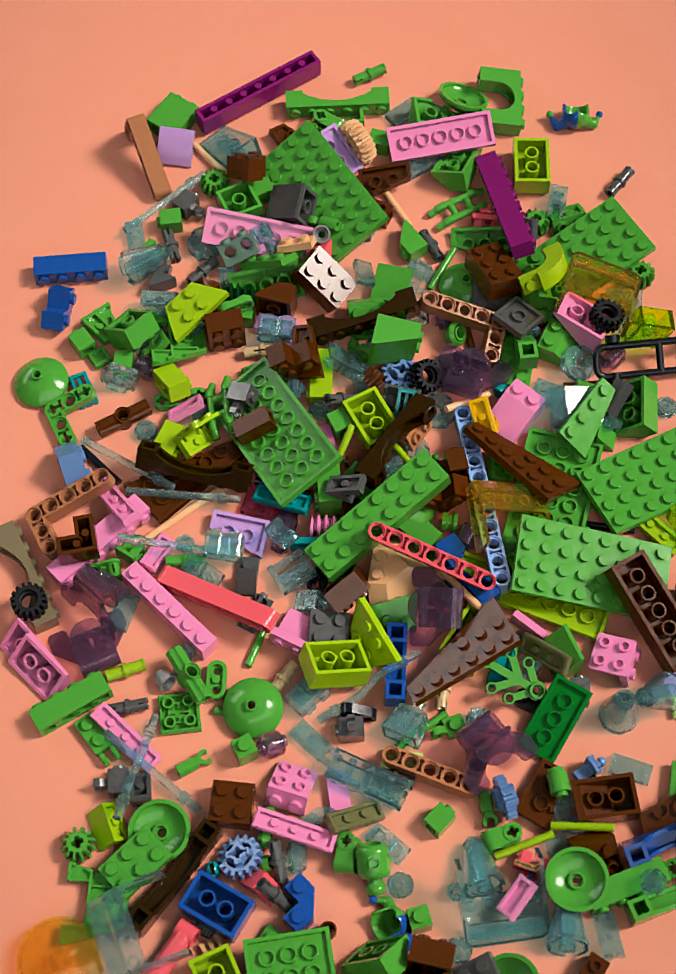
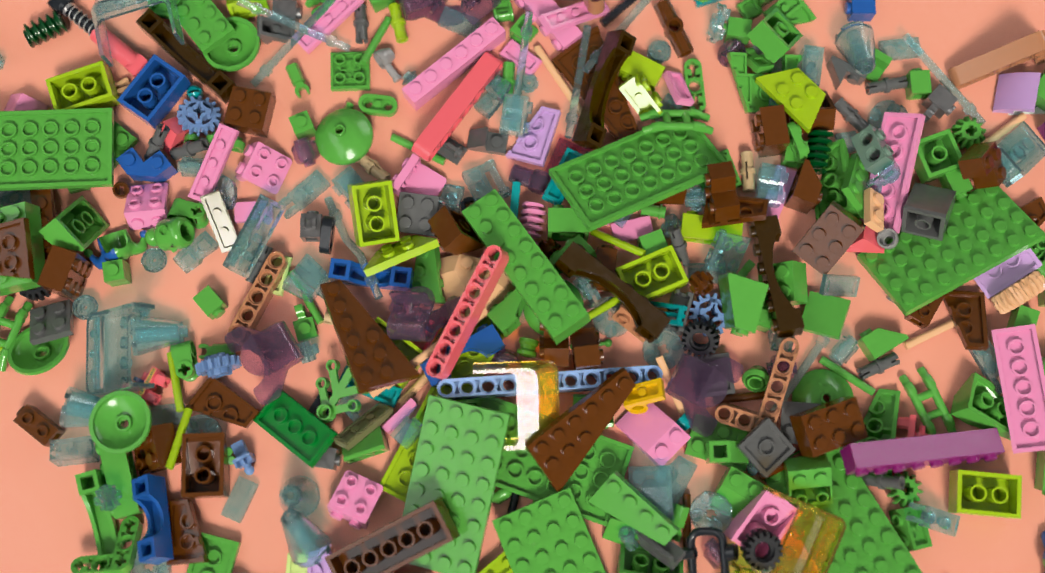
camera: 95 degrees right, 15 degrees up
lime brick [153,363,192,403] -> none
bright green piece [166,645,212,705] -> none
flat silver brick [226,381,259,418] -> none
reddish brown brick [231,405,278,445] -> none
clear light blue bracket [264,517,299,551] -> none
bright green bar [307,215,340,232] -> none
dark grey slope [325,474,367,504] -> none
bright pink tile [496,873,538,922] -> none
lime arch [517,242,568,295] -> none
bright green brick [546,766,571,799] -> none
none -> bright pink bracket [124,182,169,230]
none -> bright green bar [360,16,392,66]
none -> clear light blue brick [390,416,422,450]

